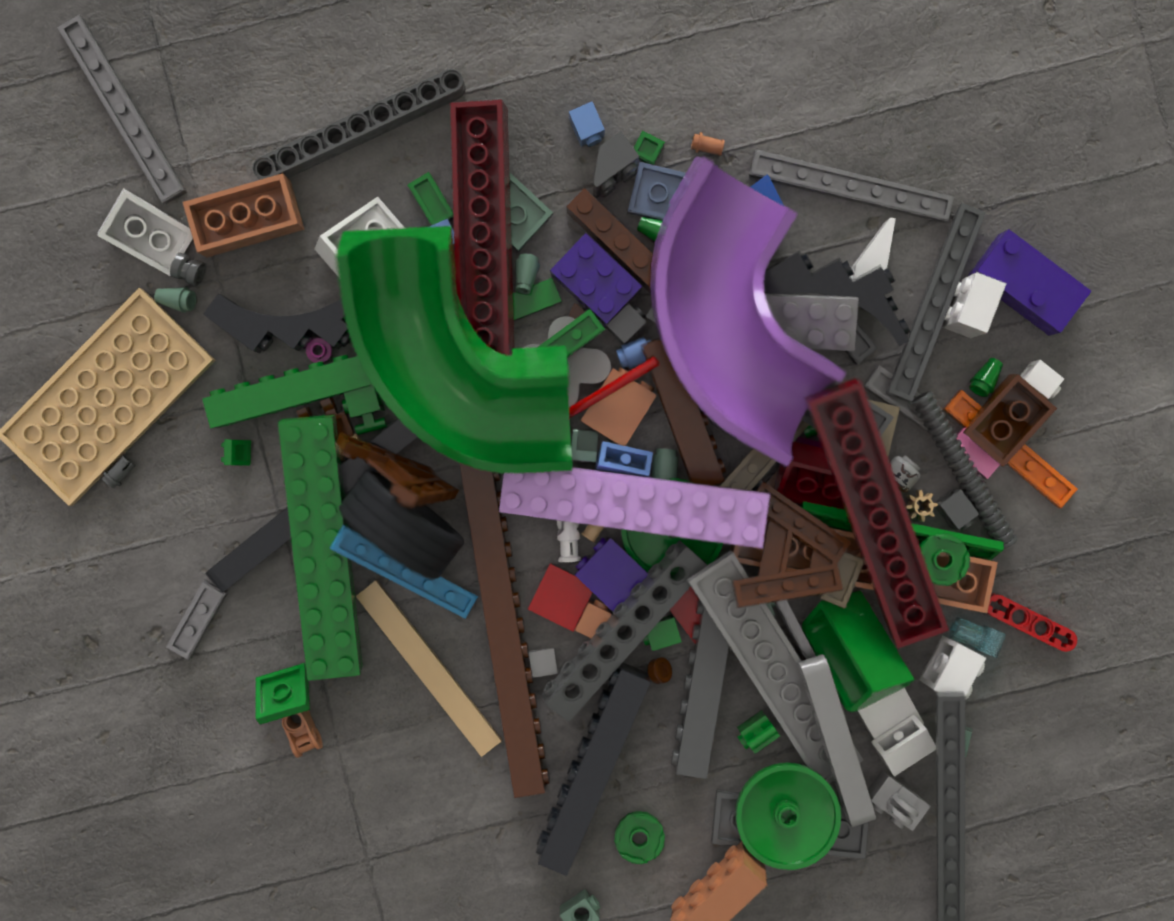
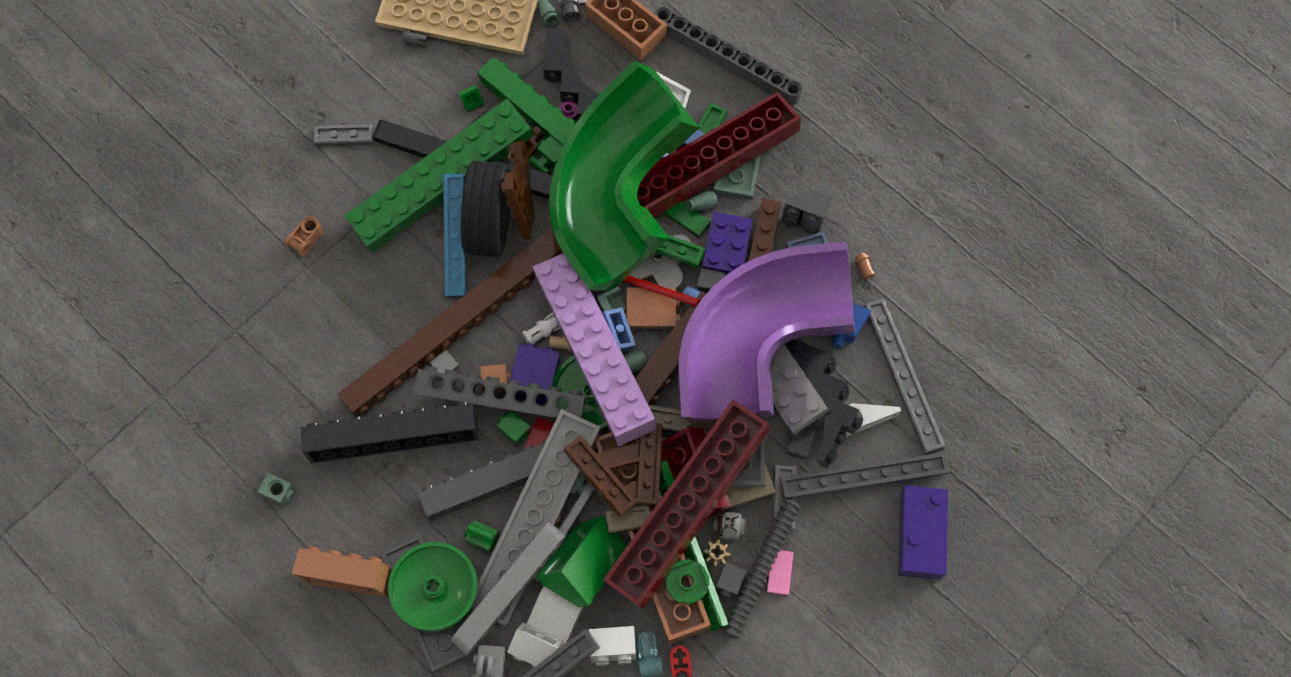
camera: 50 degrees right, 20 degrees down
green plate [256,663,310,725] -> none
tan tile [356,580,502,757] -> none
red tile [528,563,593,632] -> none
medium blue brick [569,102,605,147] -> none
green tile [614,811,665,864] -> none
green tile [634,131,665,165] -> none
reddish brown tile [648,657,672,684] -> none
white brick [942,272,1006,338] -> none
orange tile [943,390,1078,508] -> none
reddish brown slope [963,374,1057,467] -> none
green cone [969,358,1003,397] -> none
white brick [1020,360,1064,399] -> none

